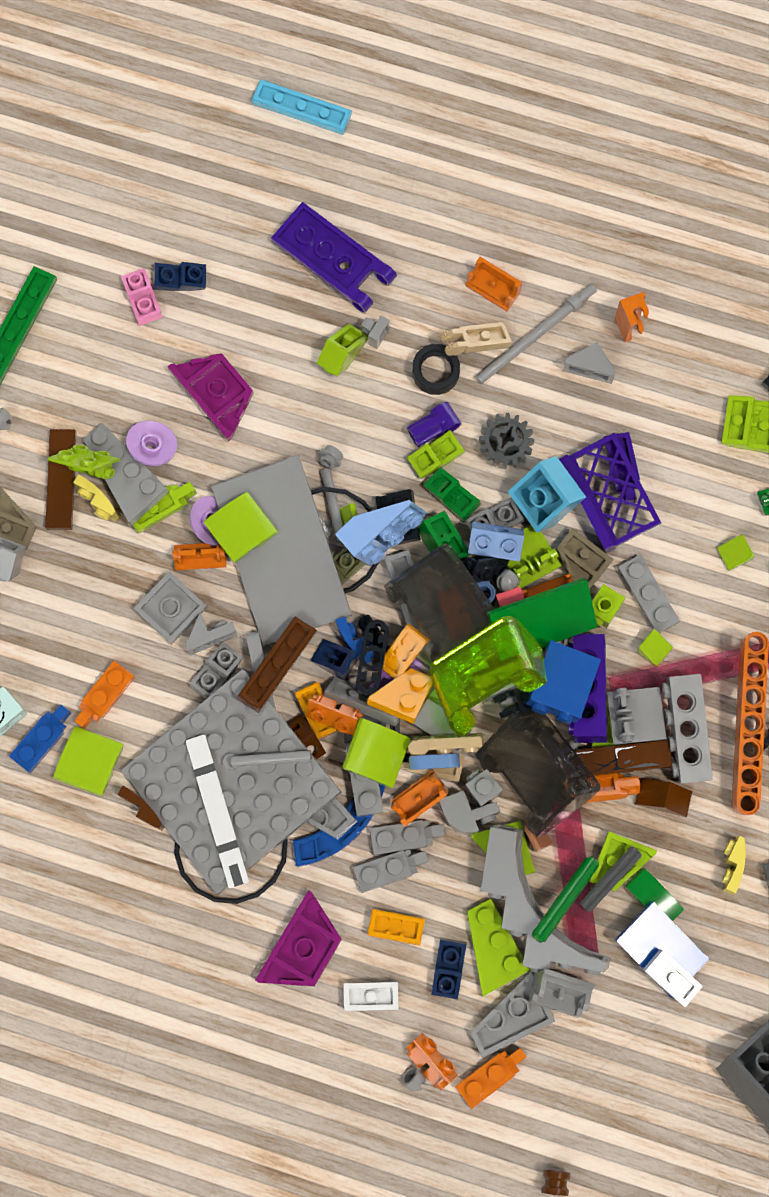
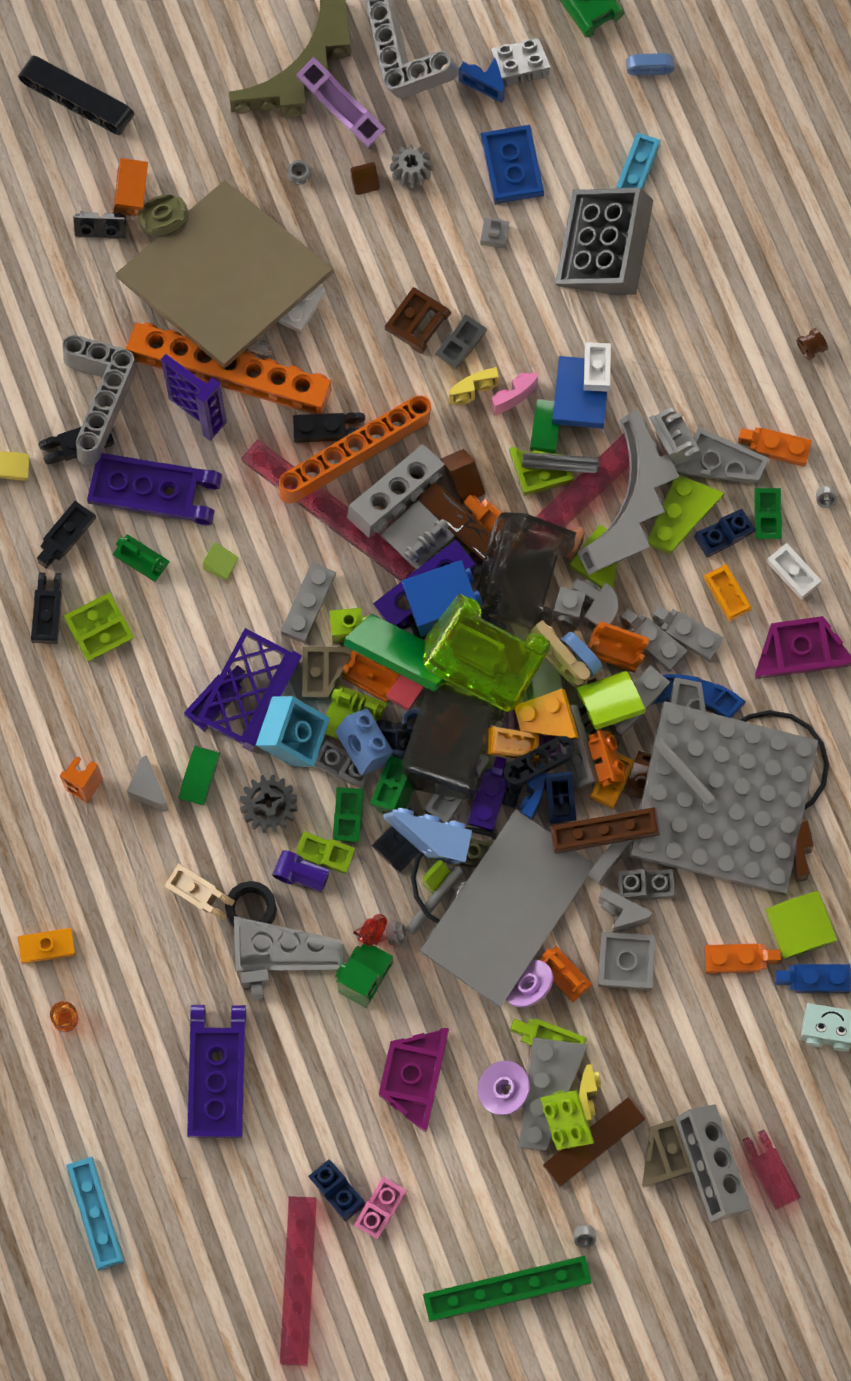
camera: 130 degrees left, 5 degrees down
white sticker [186,735,249,888] -> none
lime slope [203,492,279,563] -> none
lime slope [316,323,368,377] -> none
orange hinge [406,1033,458,1091] -> none
orange hinge [465,256,522,312] -> none
light grey bar [475,284,597,384] -> none
light grey hinge [496,569,520,591] -> none
green axle [532,856,599,943] -> none
lime slope [636,629,673,668] -> none
none -> light orange plate [18,928,76,964]
none -> clear orange wheel [50,1001,79,1032]
none -> green slope [178,745,220,805]
none -> light grey wing [234,916,344,971]
none -> clear pink plate [280,1196,317,1366]
none -> green brick [335,941,393,1008]
none -> clear red hinge [353,914,388,946]
none -> dark purple hinge [467,756,507,832]
none -> bright pink slope [491,372,538,415]
none -> green slope [754,488,782,539]

